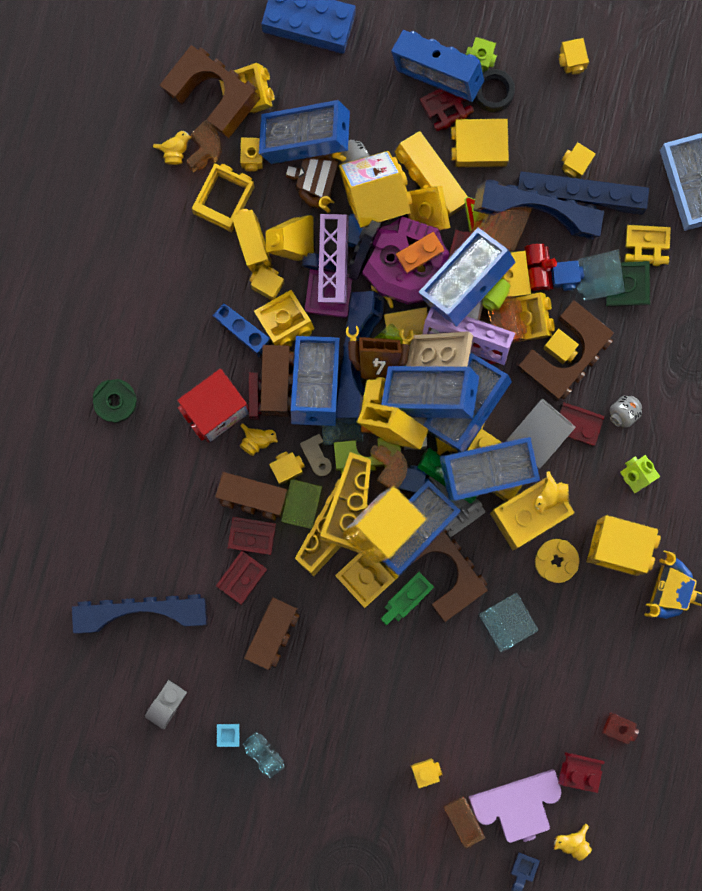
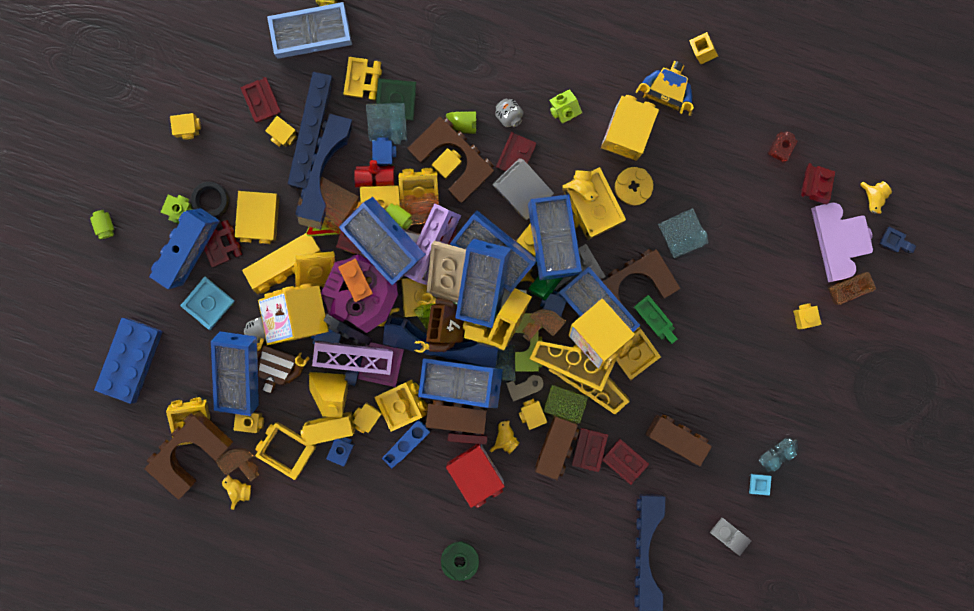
camera: 85 degrees left, 5 degrees up
none -> medium azure plate [180,277,235,330]
none -> dark red plate [240,77,282,124]
none -> blue brick [326,437,355,467]
none -> lime brick [446,112,476,134]

